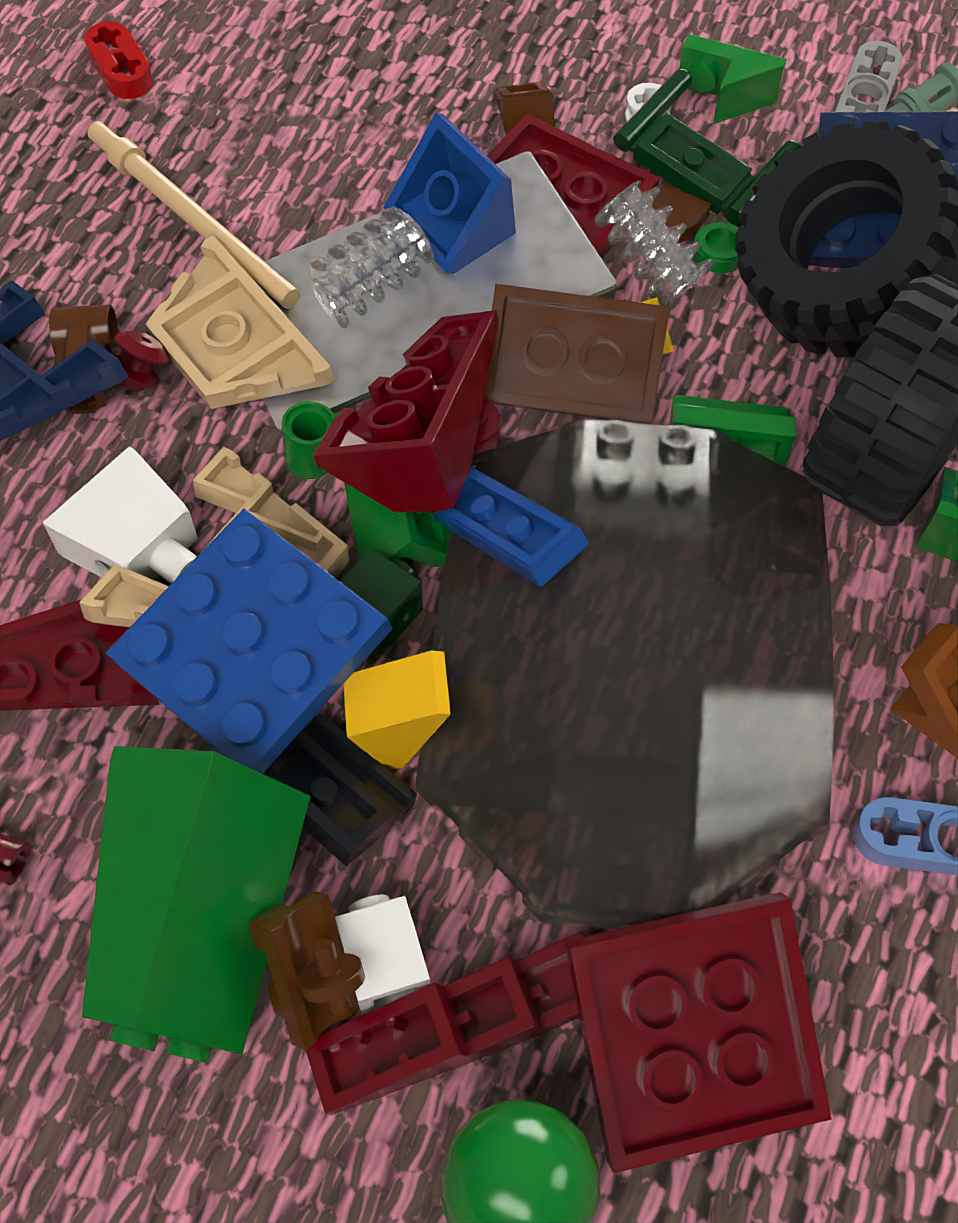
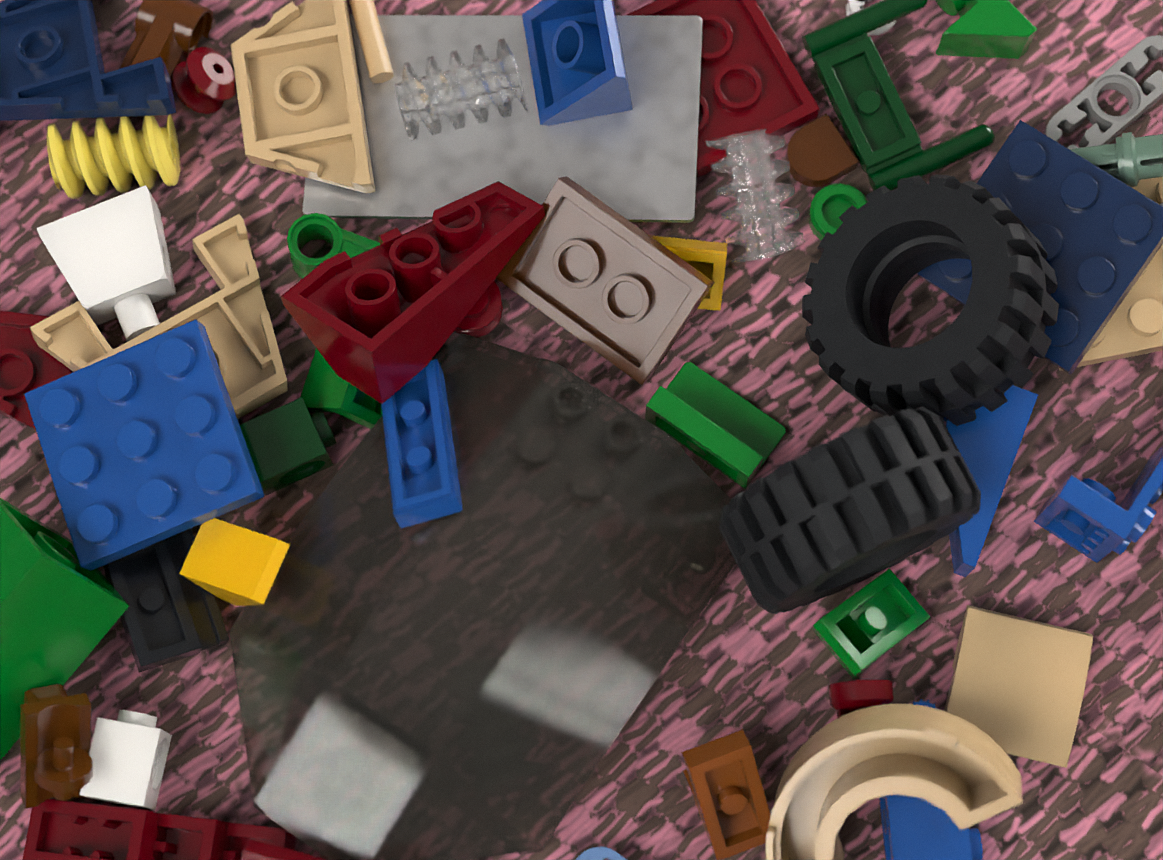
camera: 30 degrees right, 15 degrees up
none -> light yellow piece [47,114,180,199]

